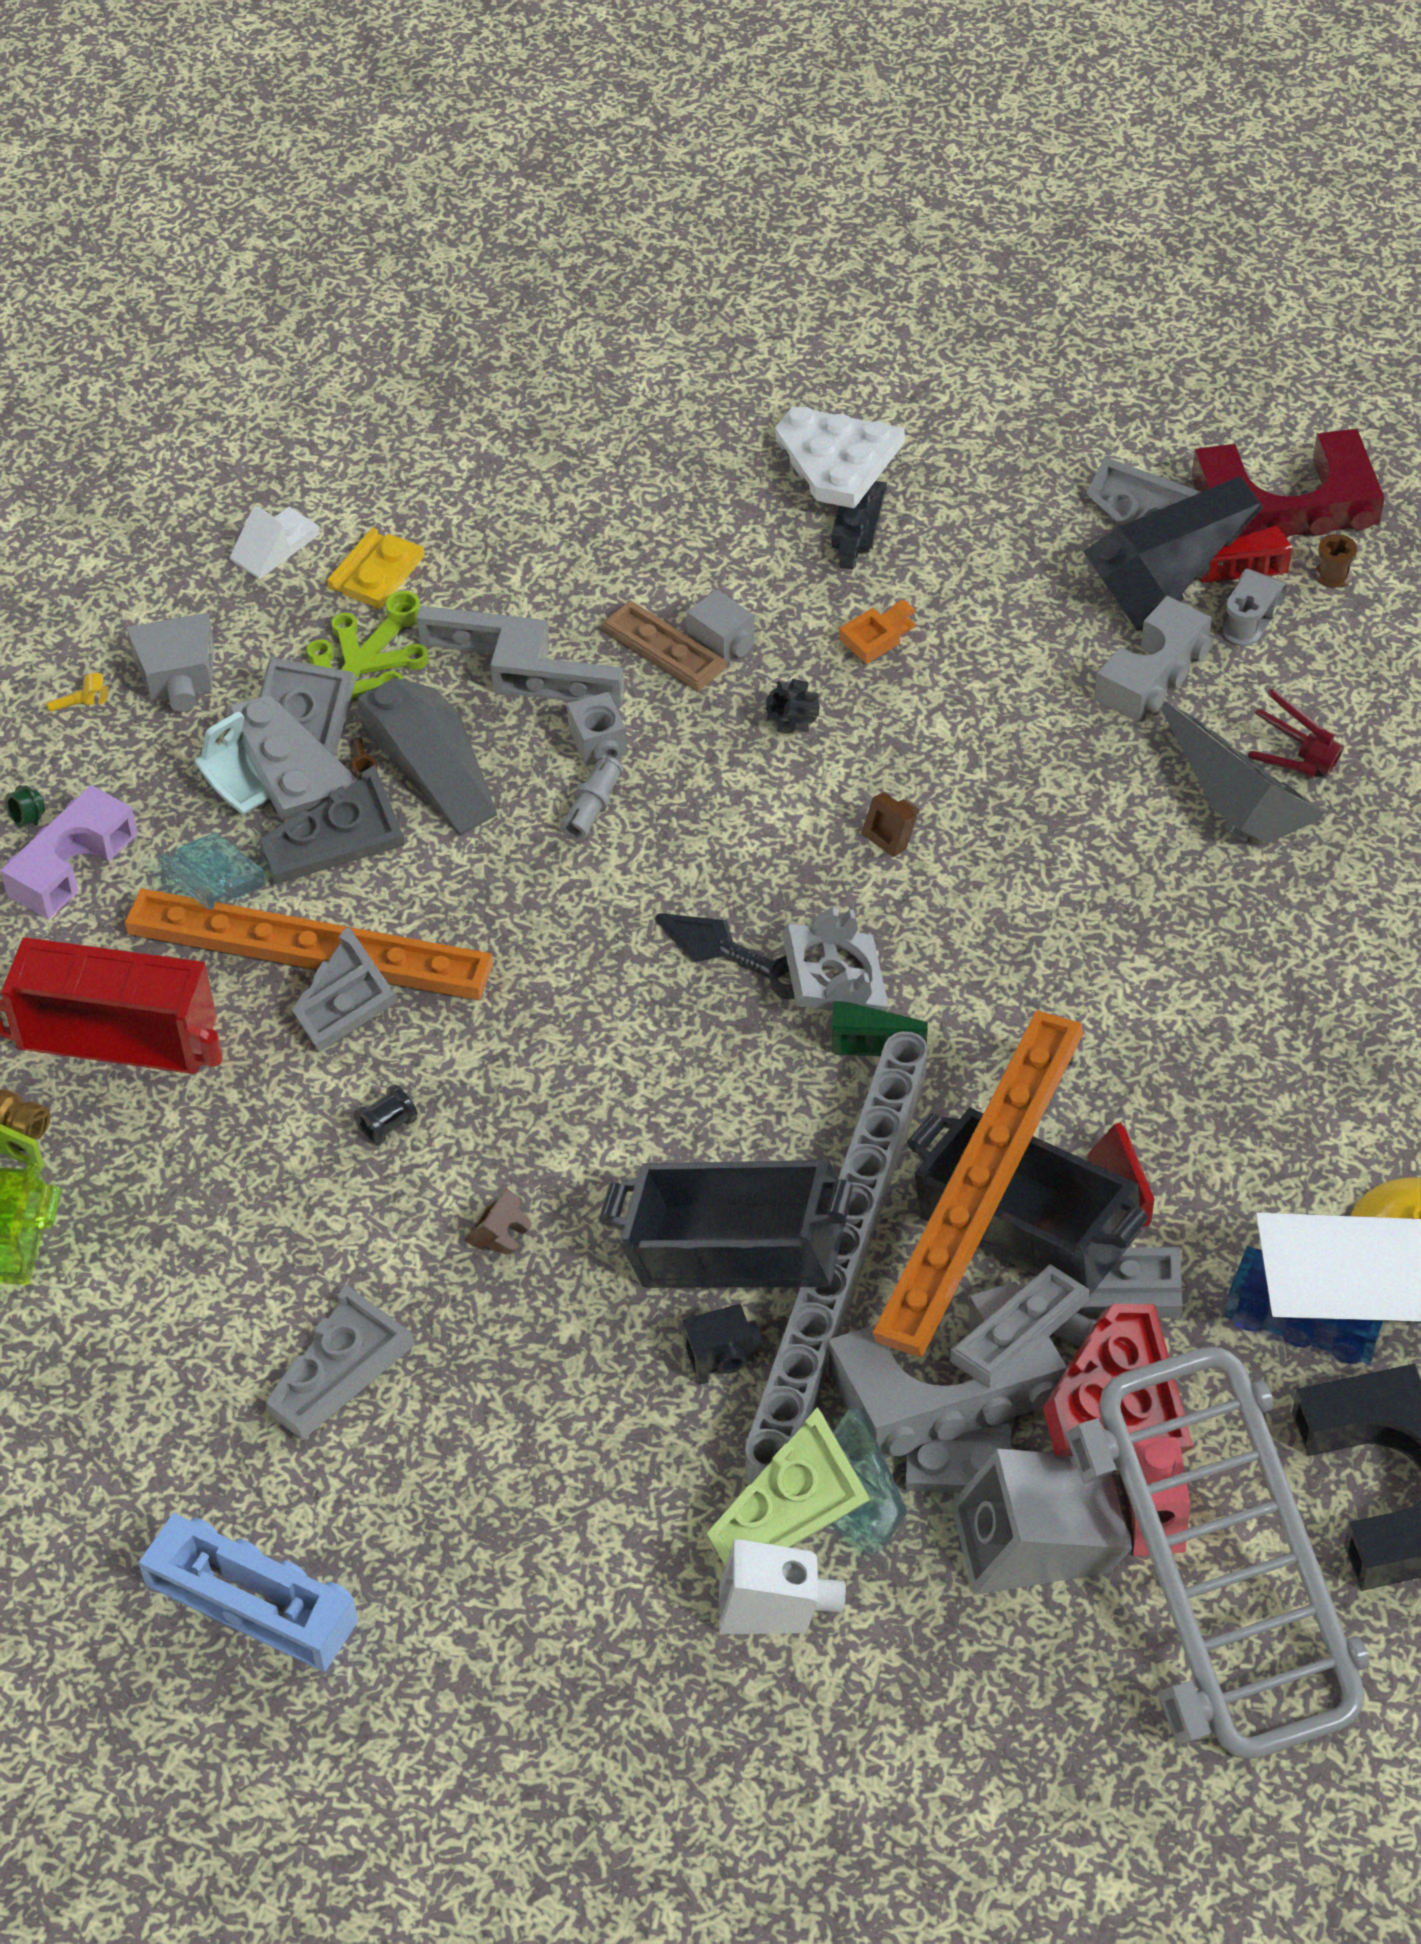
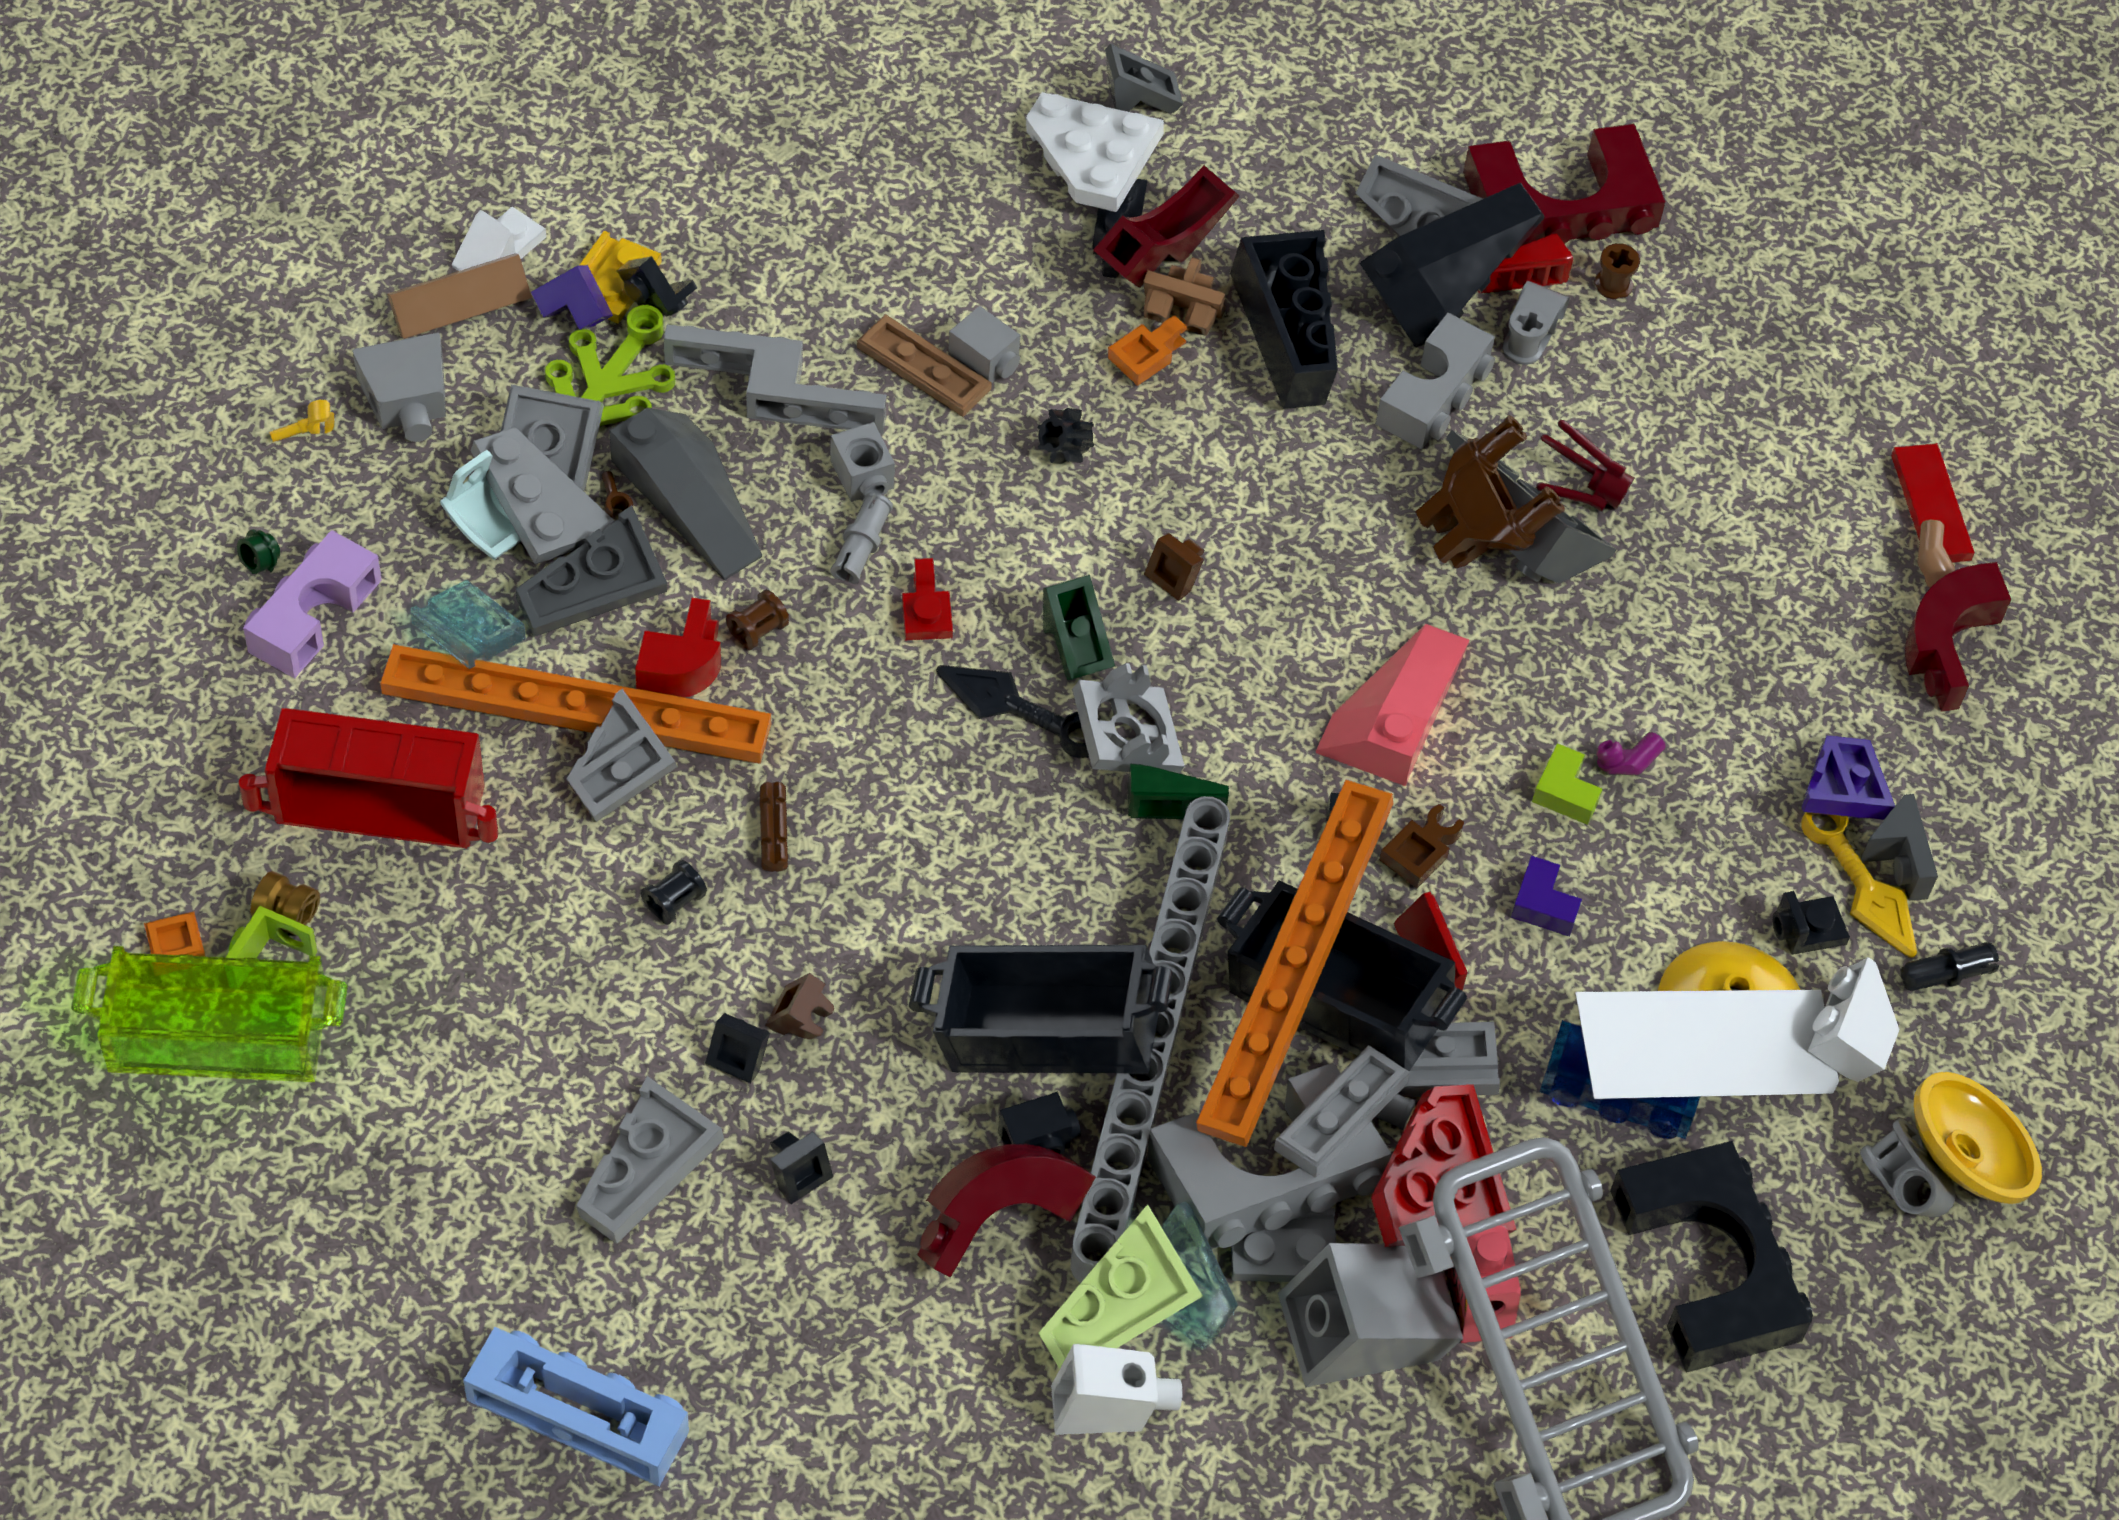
camera: 10 degrees left, 5 degrees up
none -> medium nougat tile [387,253,532,339]
none -> dark purple piece [531,265,613,330]
none -> black bracket [616,256,698,317]
none -> red brick [635,597,721,698]
none -> black tile [705,1013,770,1083]
none -> reddish brown bush [726,589,789,650]
none -> reddish brown axle [760,781,788,872]
none -> black tile [770,1131,833,1204]
none -> red plate [902,558,953,641]
none -> dark red arch [917,1144,1096,1278]
none -> dark green slope [1043,575,1115,680]
none -> dark red arch [1093,165,1240,288]
none -> dark grey slope [1105,44,1183,113]
none -> medium nougat hips [1144,257,1226,336]
none -> black wedge [1230,230,1338,409]
none -> coral wedge [1316,624,1470,786]
none -> reddish brown plate [1379,804,1464,888]
none -> reddish brown connector [1415,415,1565,568]
none -> dark purple piece [1511,855,1582,937]
none -> lime piece [1532,743,1602,825]
none -> magenta arm [1596,732,1666,775]

